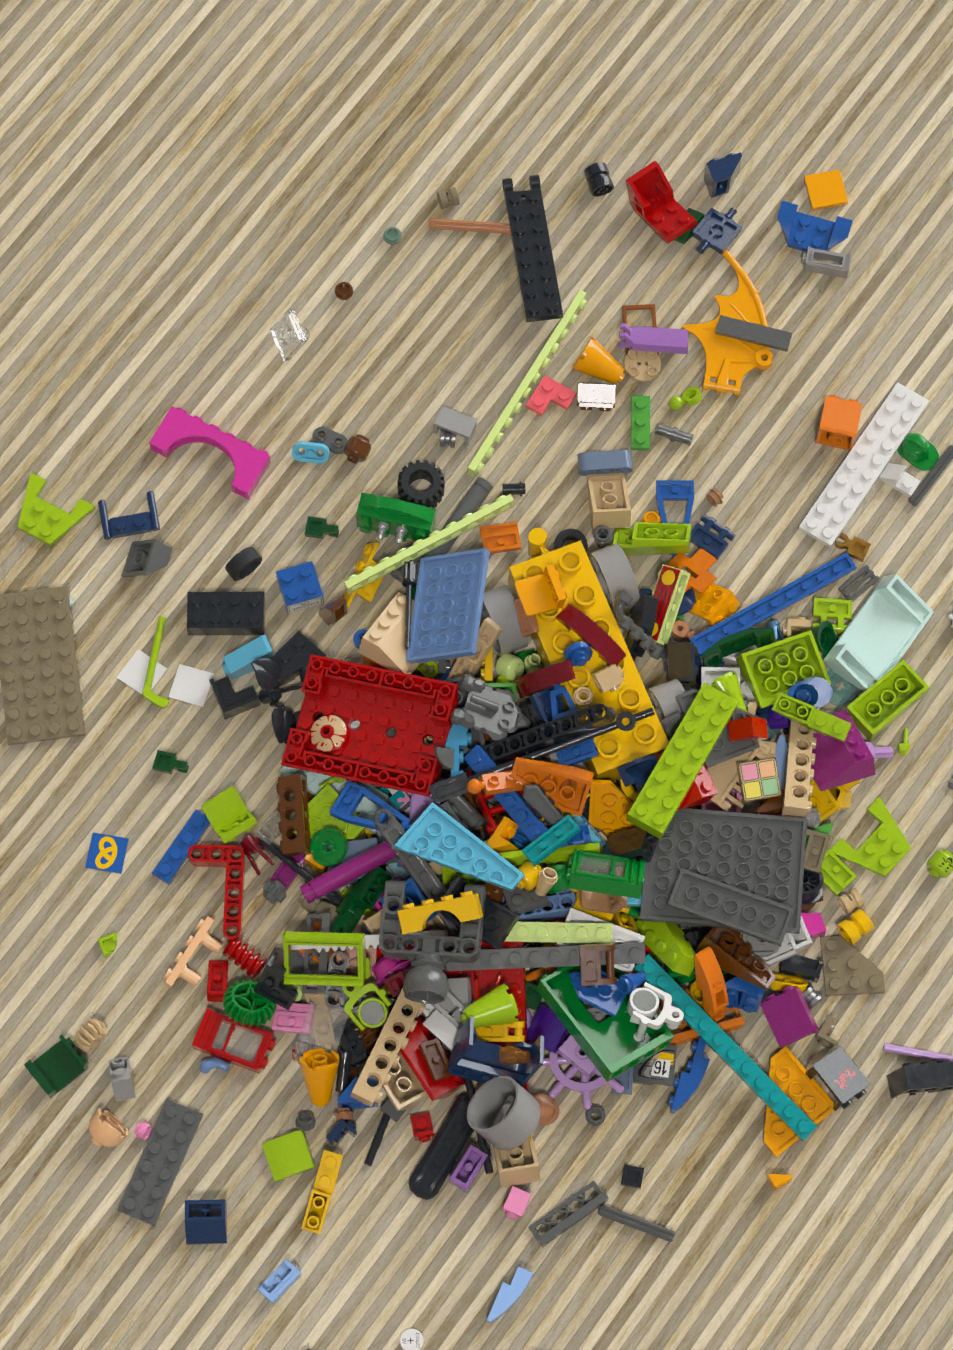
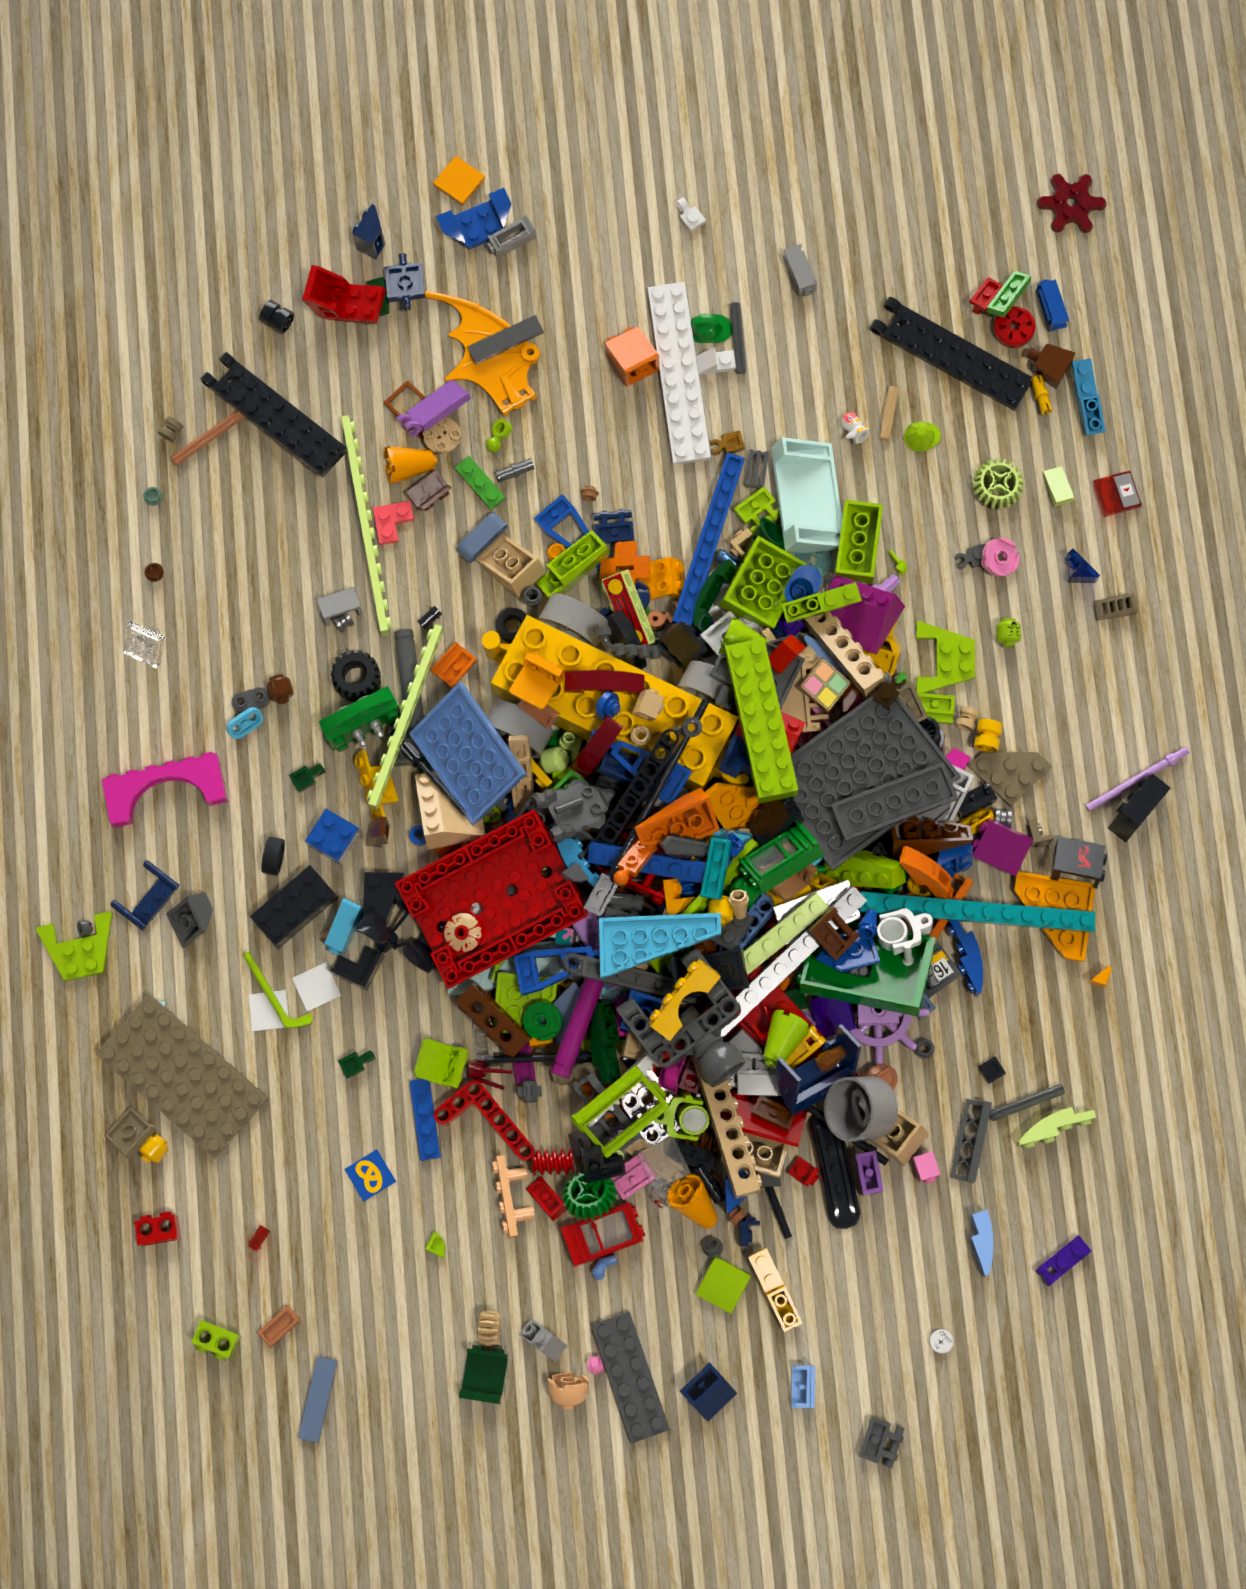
camera: 35 degrees left, 5 degrees up
none -> dark grey hinge [77,920,93,937]
none -> dark brown plate [872,673,906,710]
none -> yellowish green slope [1017,1107,1096,1149]

